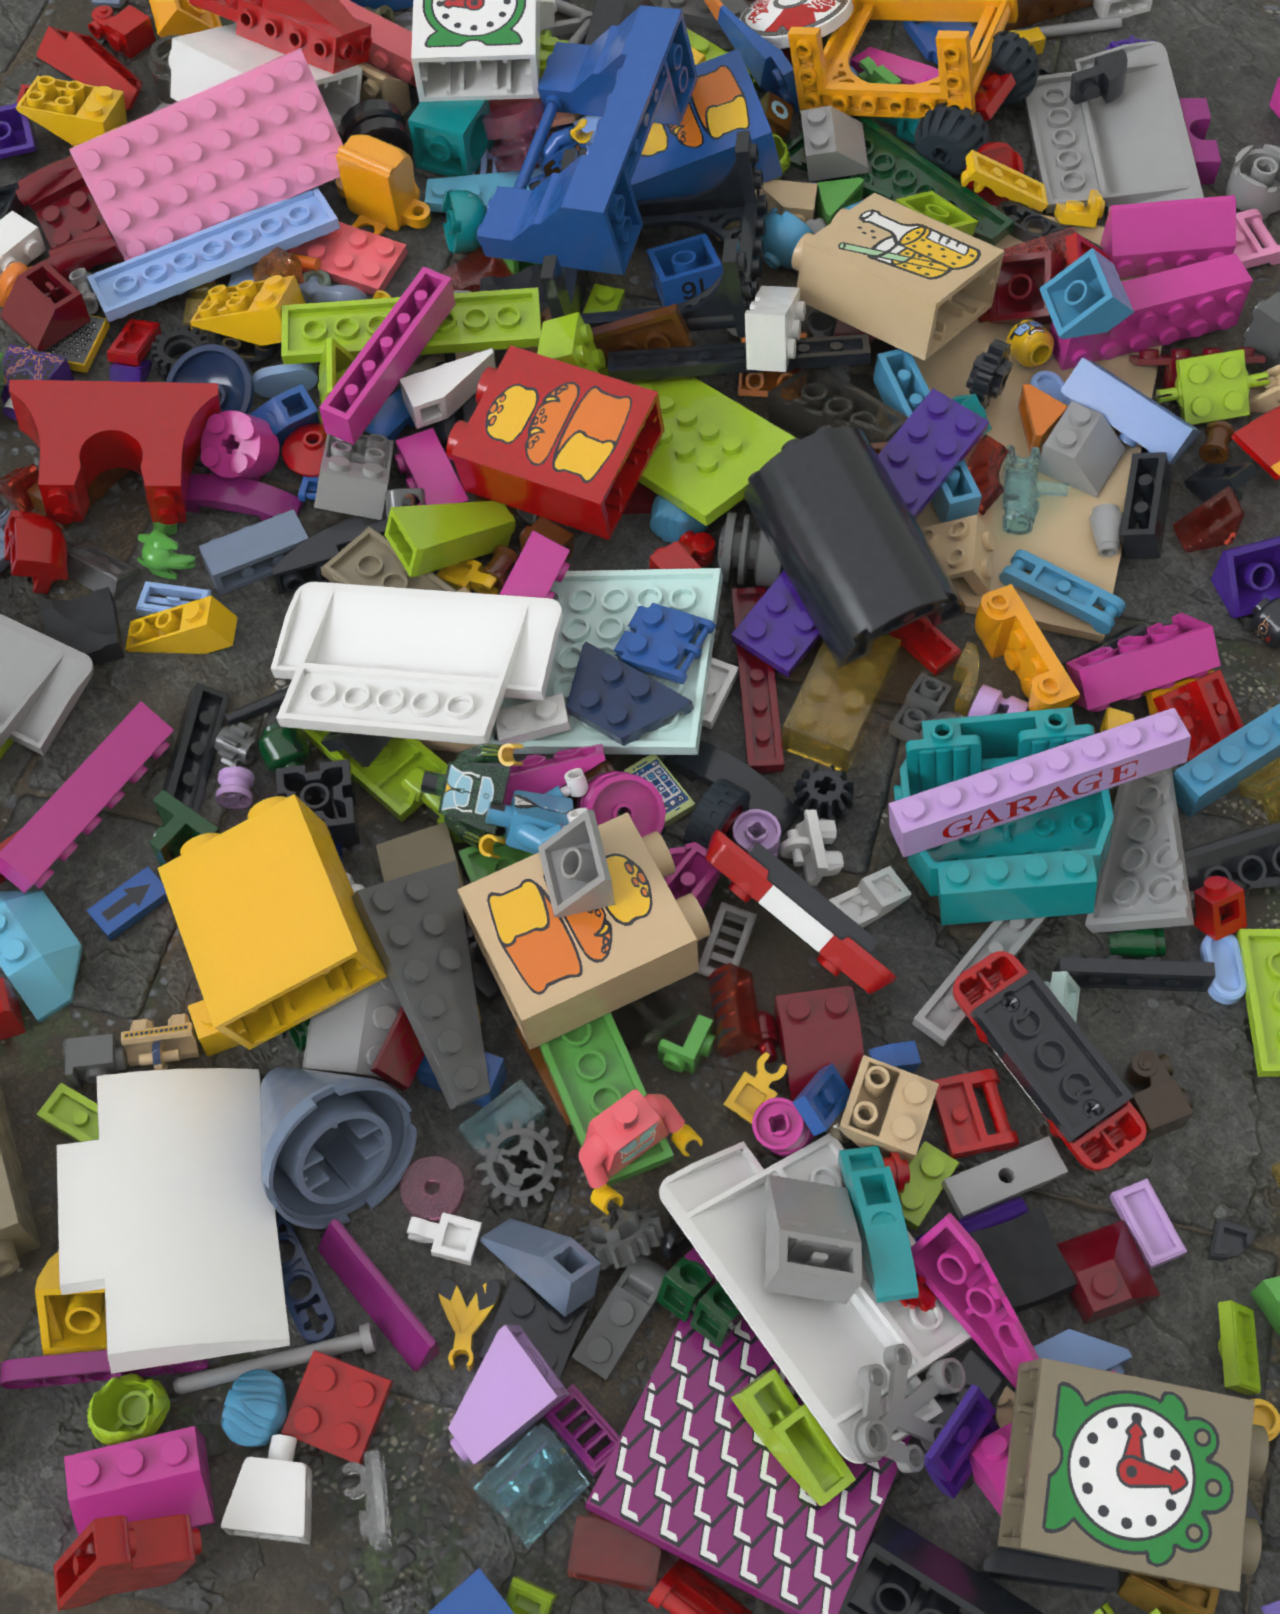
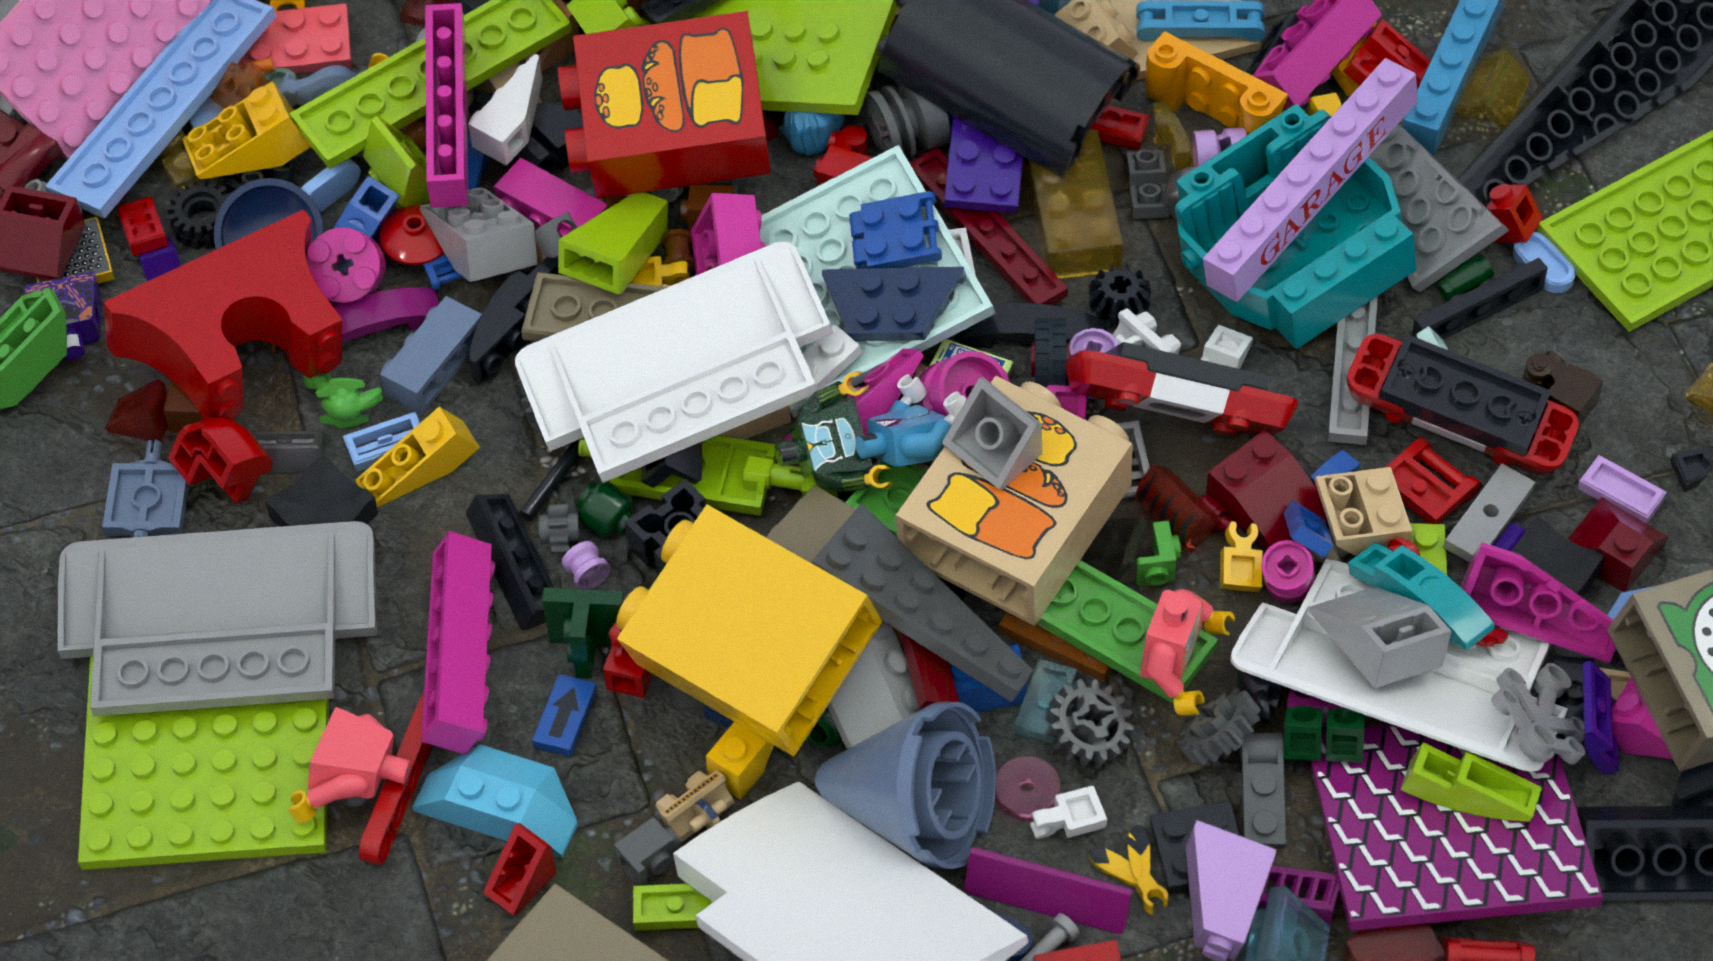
camera: 30 degrees left, 5 degrees down
sand blue slope [480,1218,601,1317] -> none

